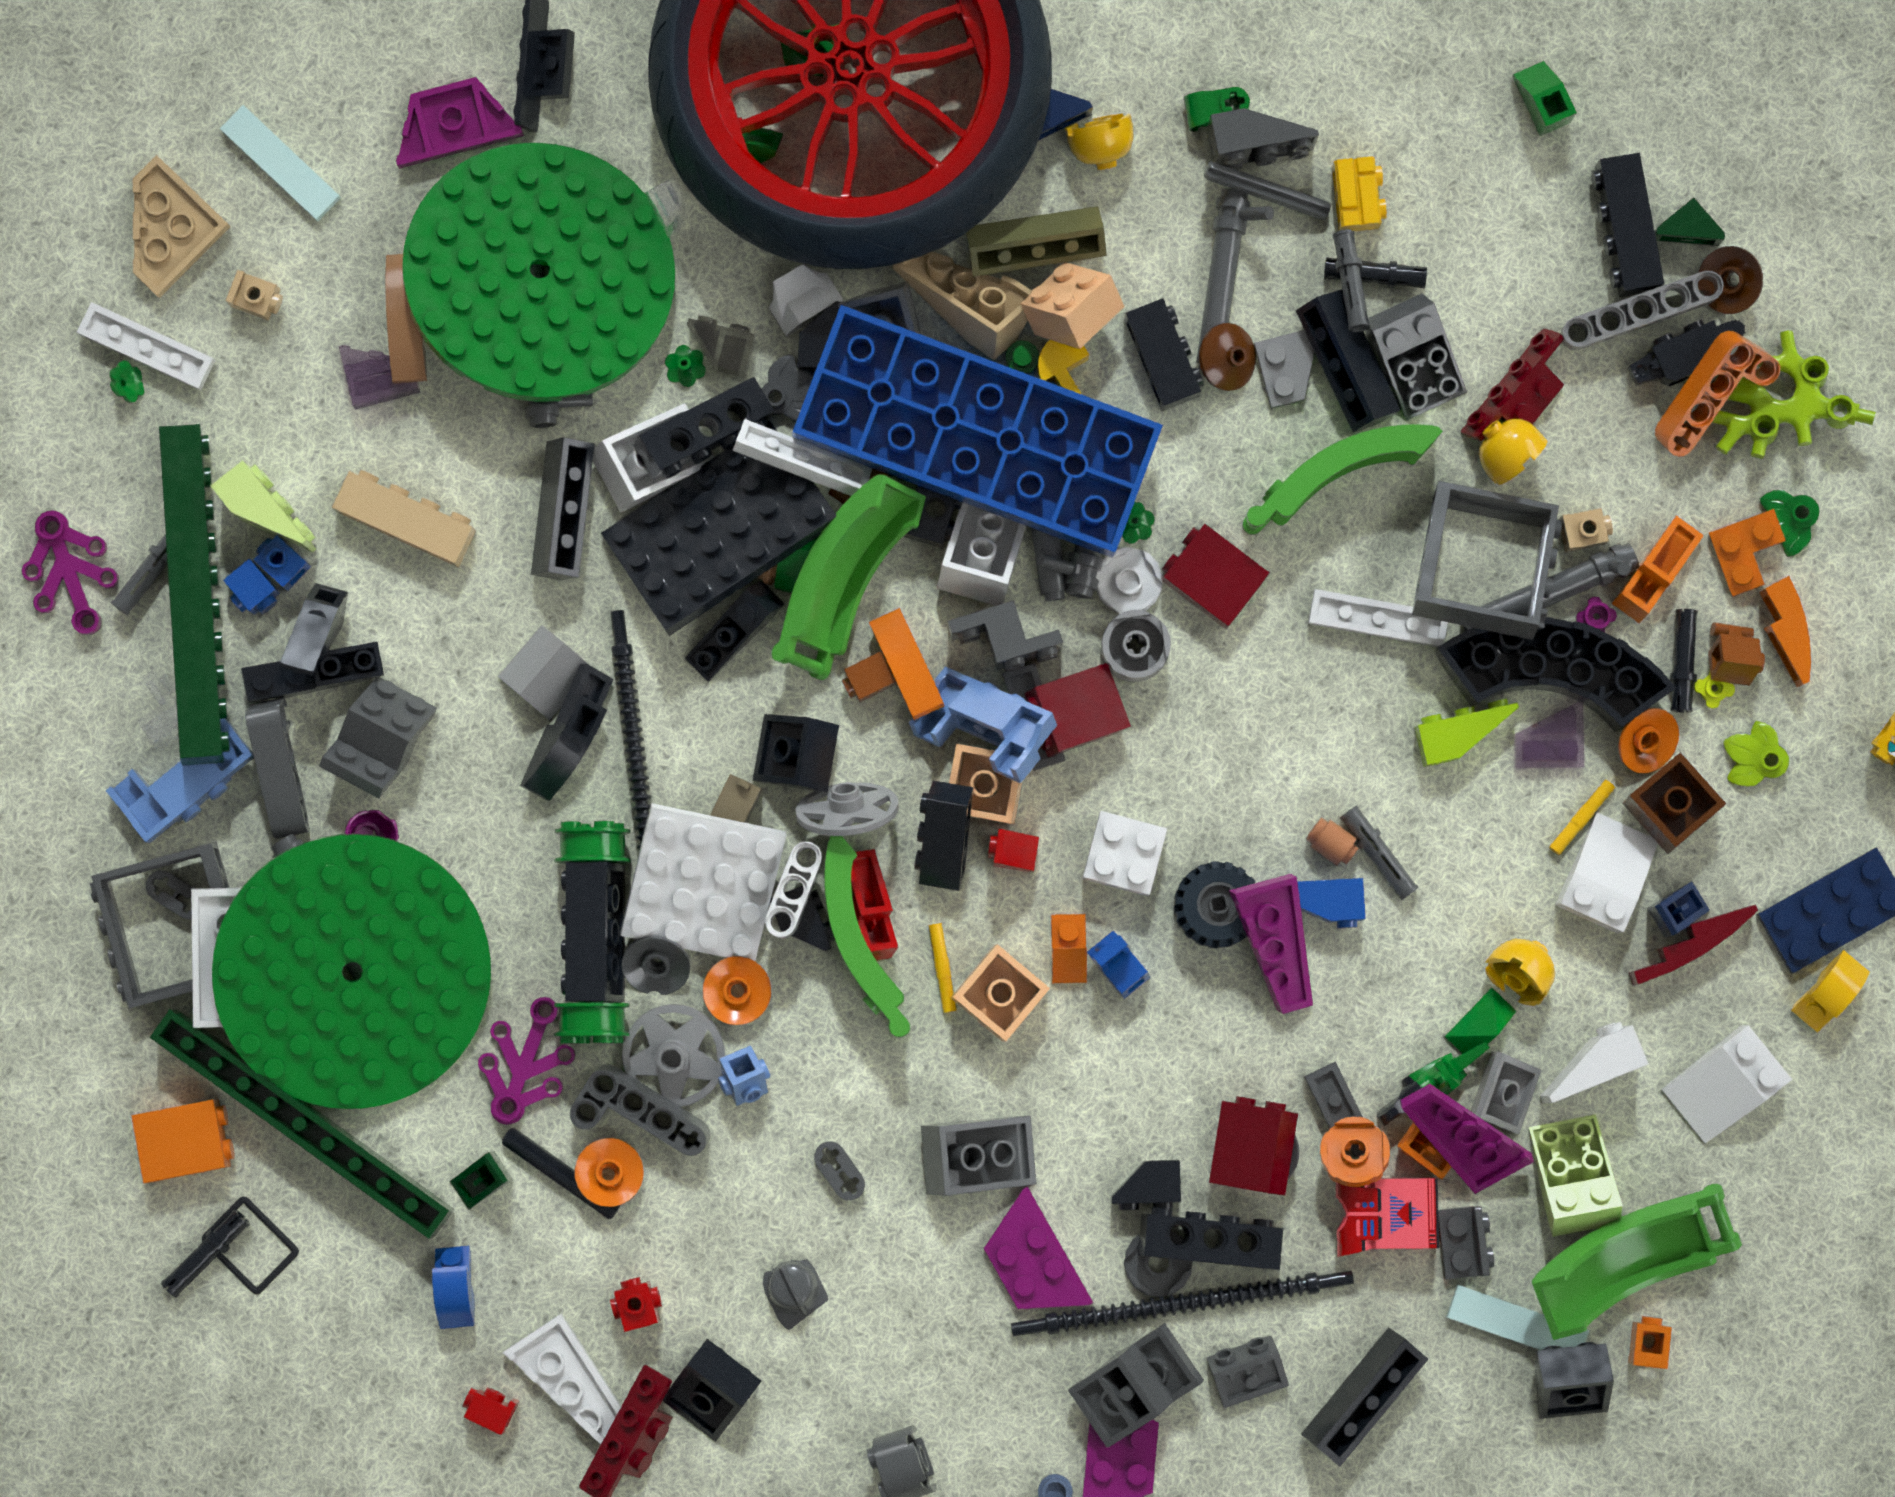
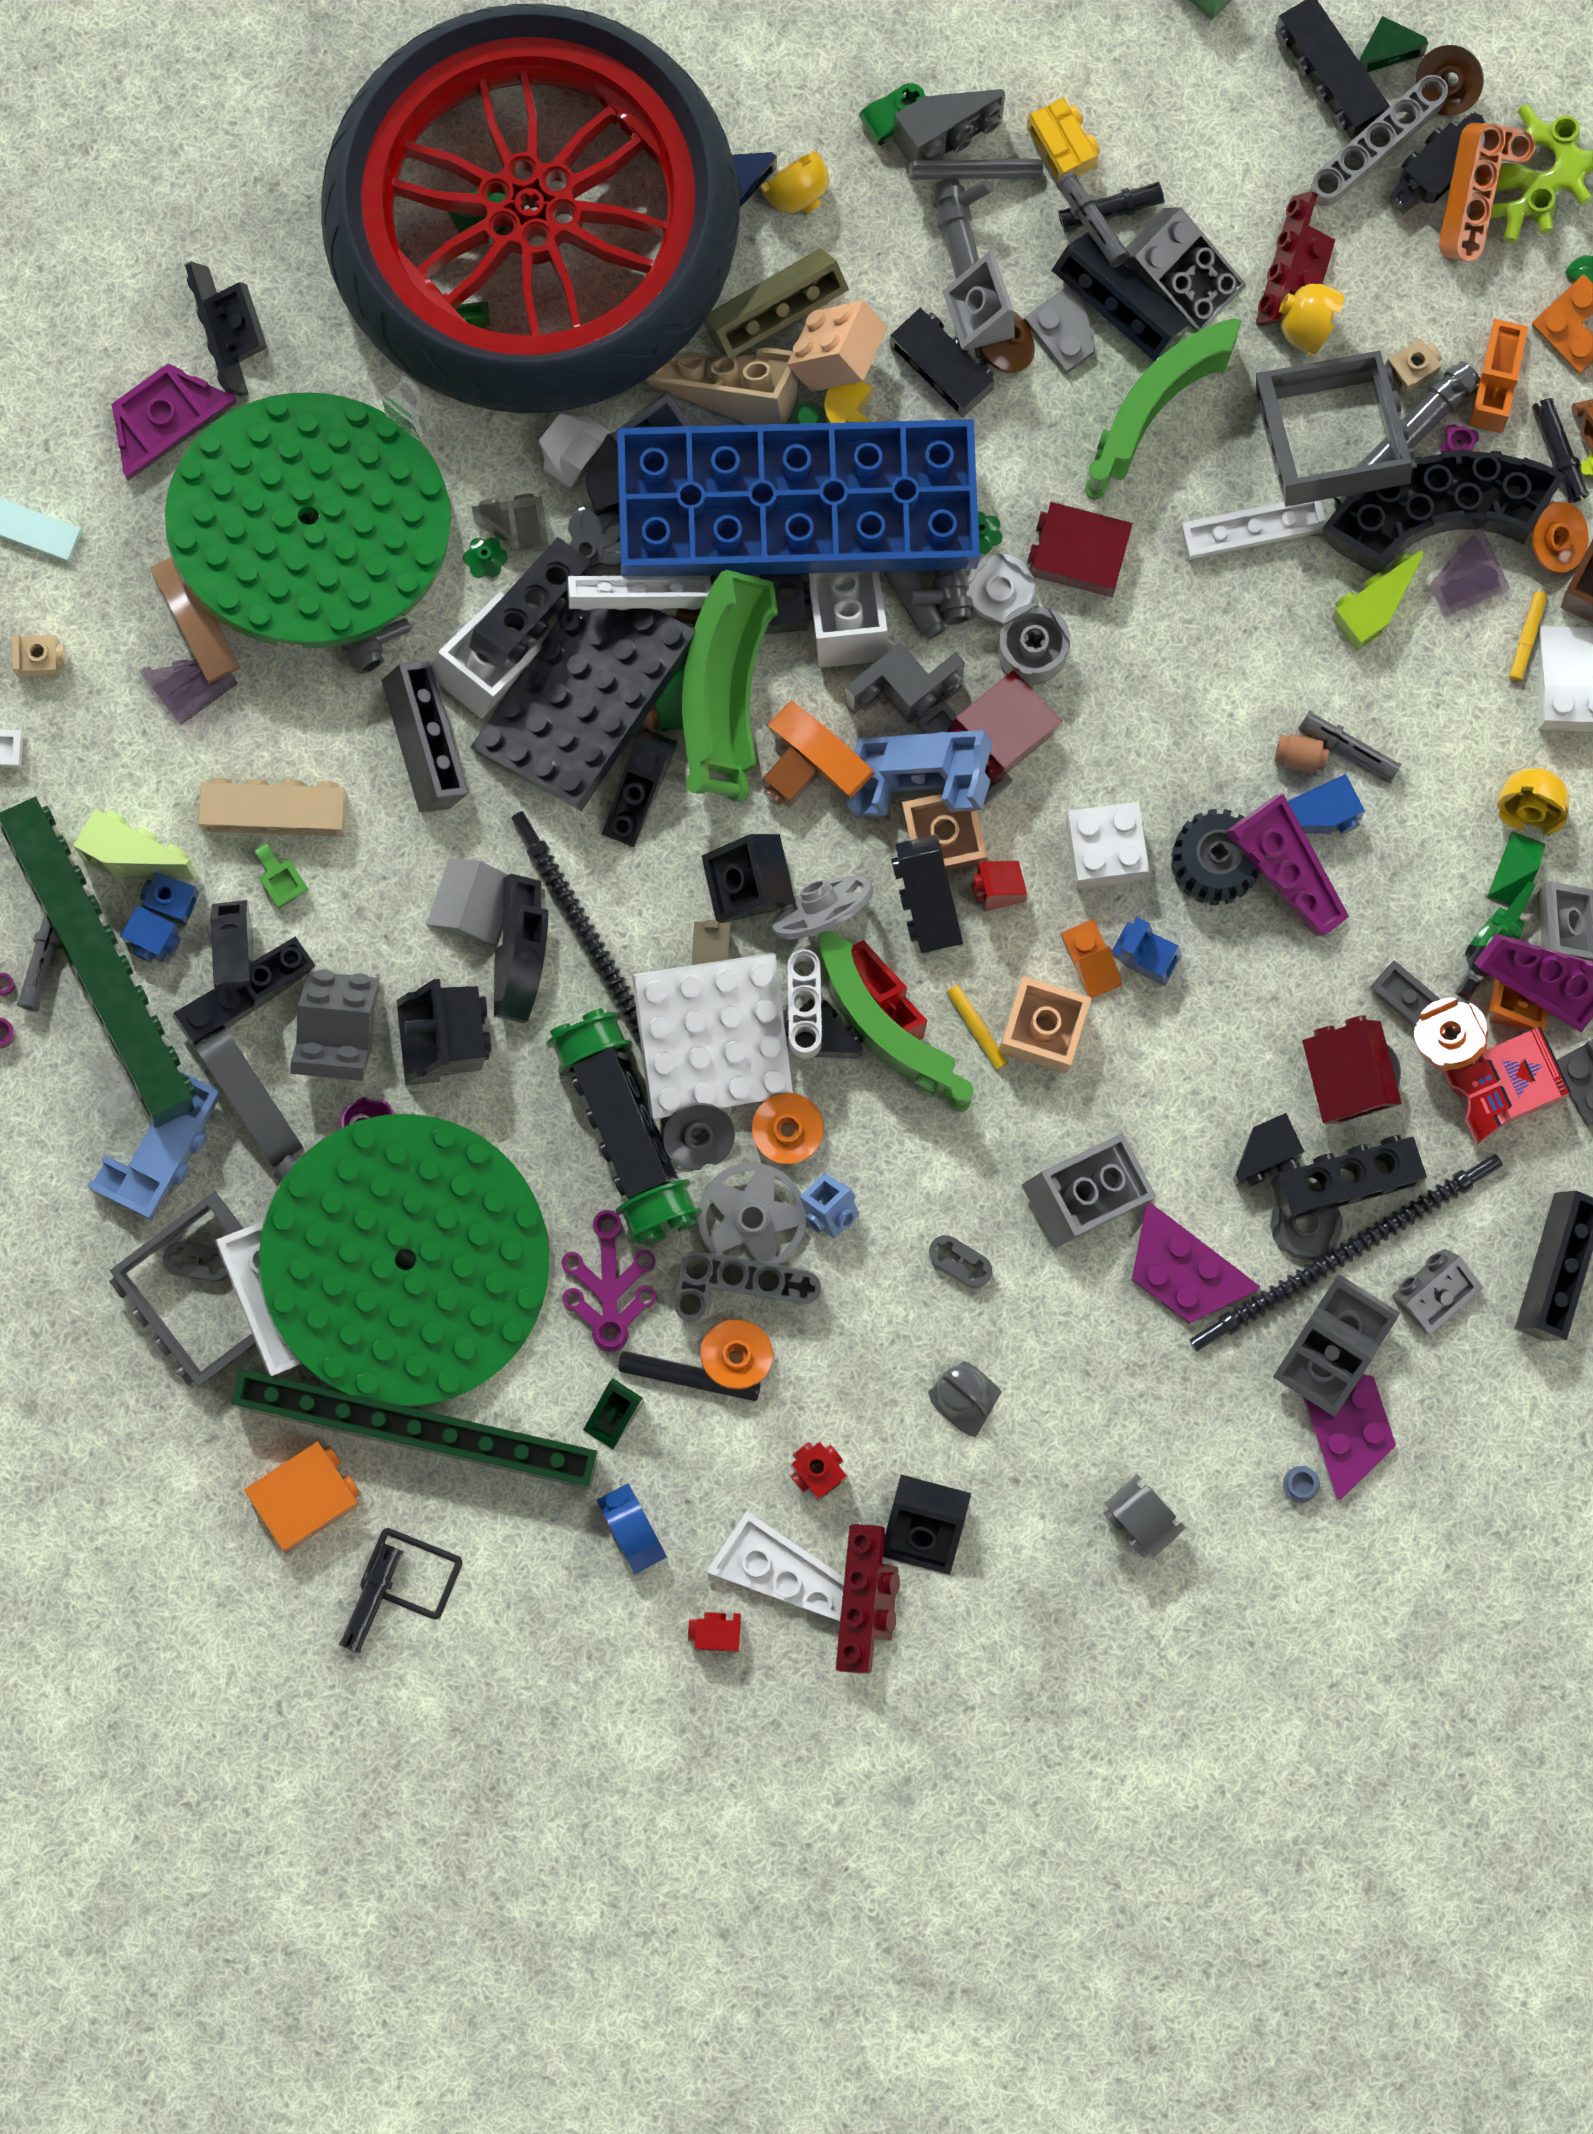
camera: 25 degrees left, 5 degrees down
none -> bright green plate [254,843,309,909]
none -> black piece [396,979,491,1086]
none -> light grey slope [942,251,1015,350]

